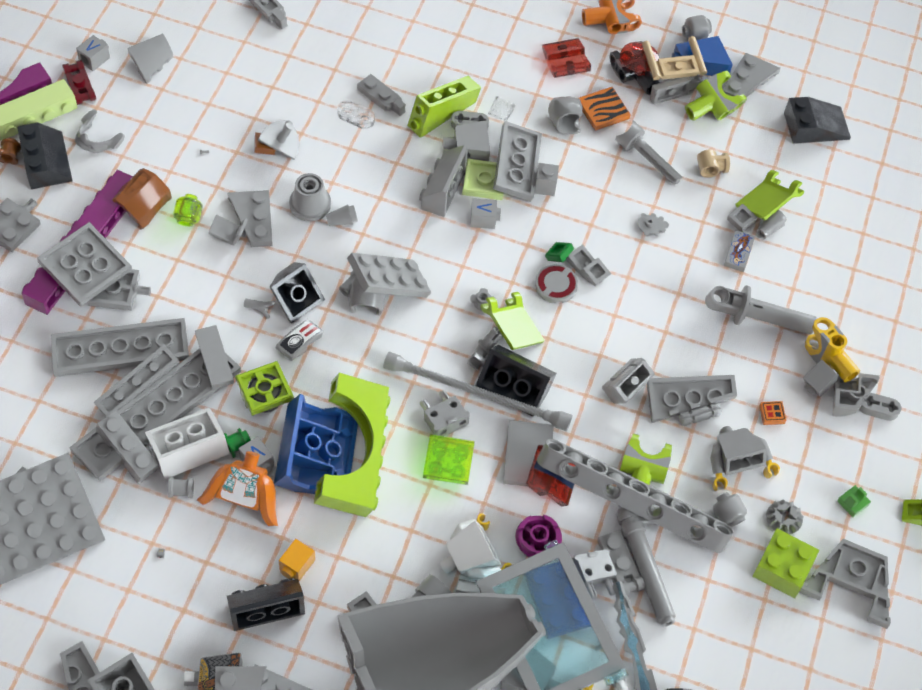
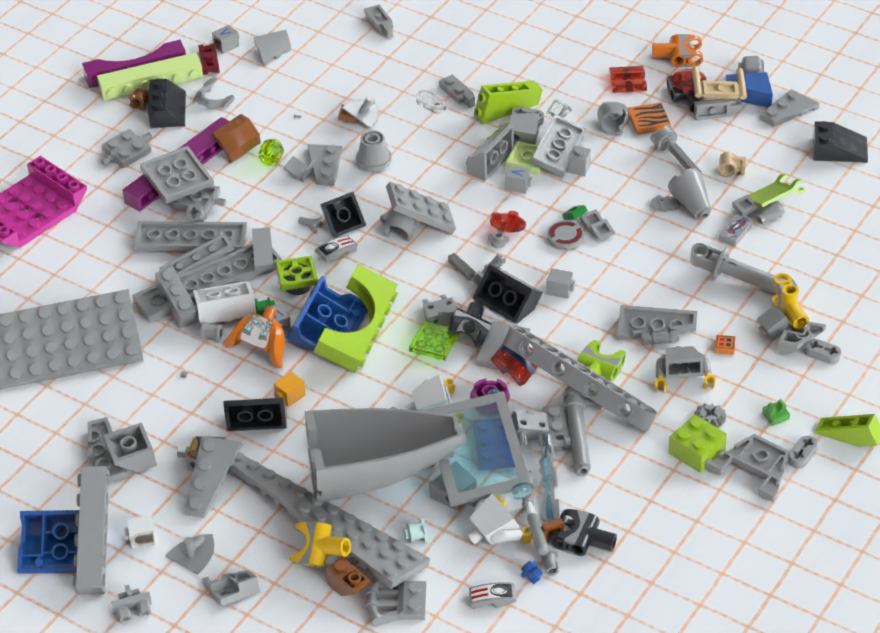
camera: 20 degrees right, 15 degrees down
light grey cone [326,204,358,226] -> none
light grey hose [383,352,573,432] -> none
flag [480,292,545,350] -> none
light grey brick [602,358,655,404] -> none
lime connector [685,71,747,121] -> none
light grey head [713,492,747,527] -> none
none -> light grey bush [186,204,208,222]
none -> light grey axle [448,253,476,280]
none -> black connector [448,301,492,348]
none -> clear red dish [490,211,526,233]
none -> light grey brick [546,268,576,298]
none -> light grey cone [668,168,711,220]
none -> light grey beam [789,435,817,468]

